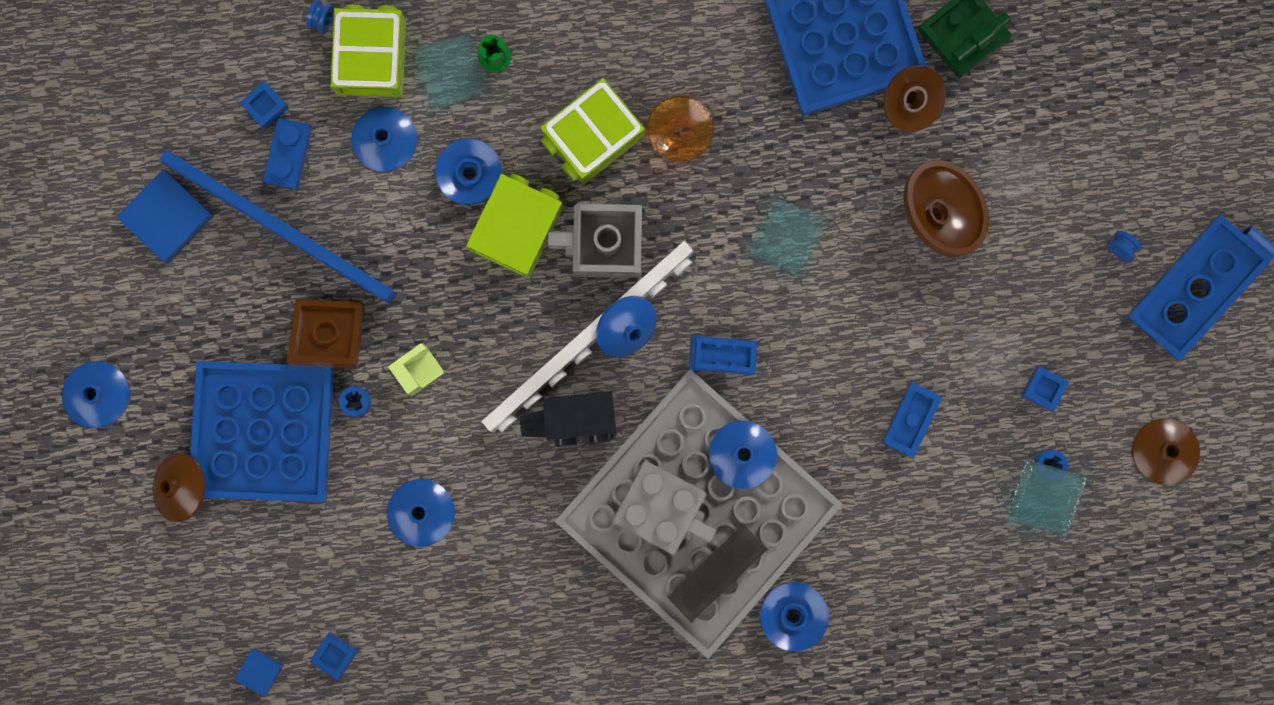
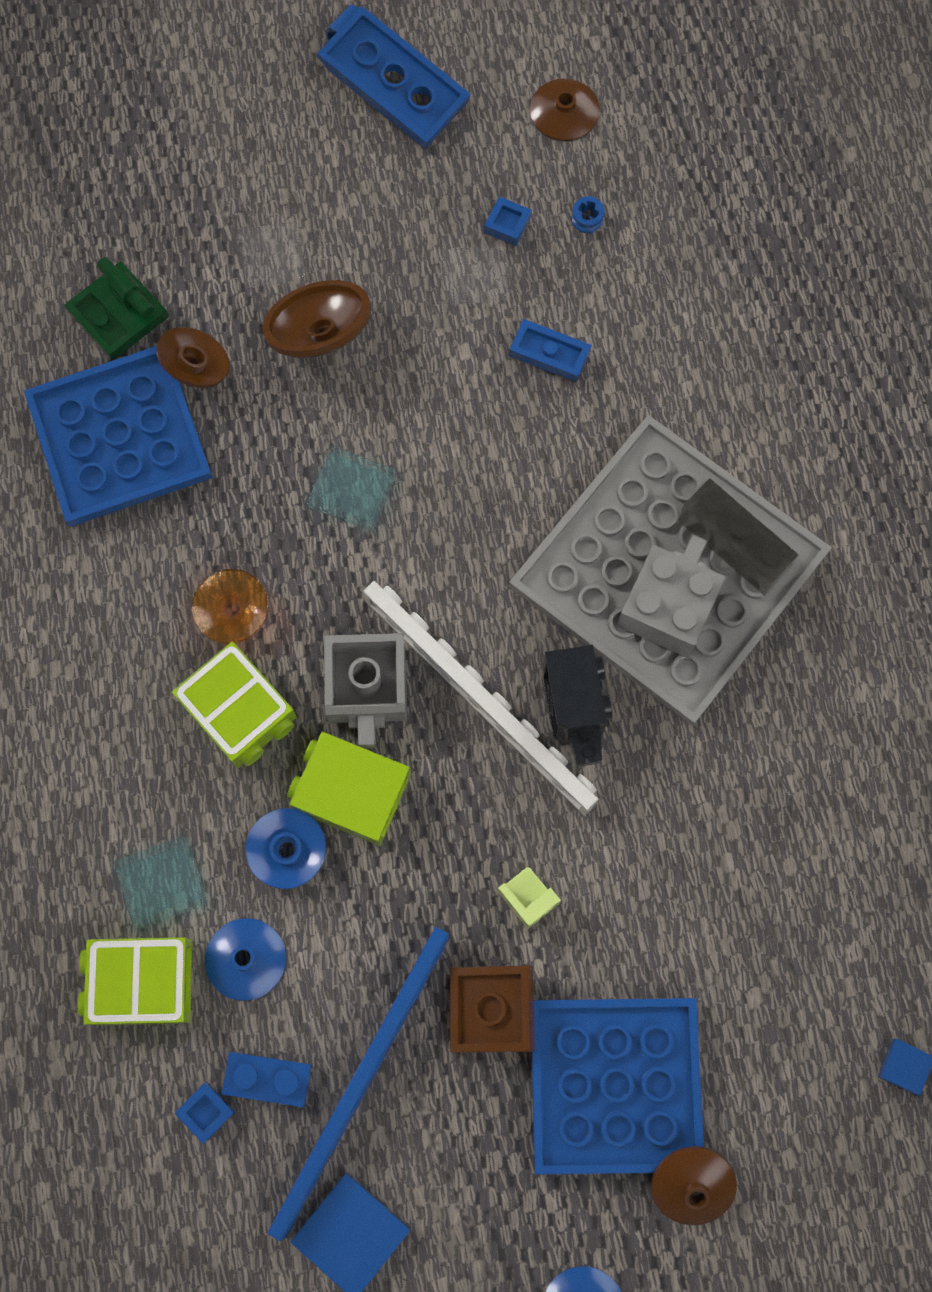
camera: 90 degrees left, 10 degrees down
blue bush [306,0,334,34] -> none
blue tile [309,632,359,681] -> none
blue bush [339,386,372,417] -> none
blue dish [387,479,455,547] -> none
green bush [478,34,511,73] -> none
blue dish [596,296,657,357] -> none
blue plate [689,336,757,375] -> none
blue dish [709,421,777,489] -> none
blue dish [760,582,829,652] -> none
clear light blue piece [1007,460,1087,537] -> none
blue bush [1107,230,1142,262] -> none

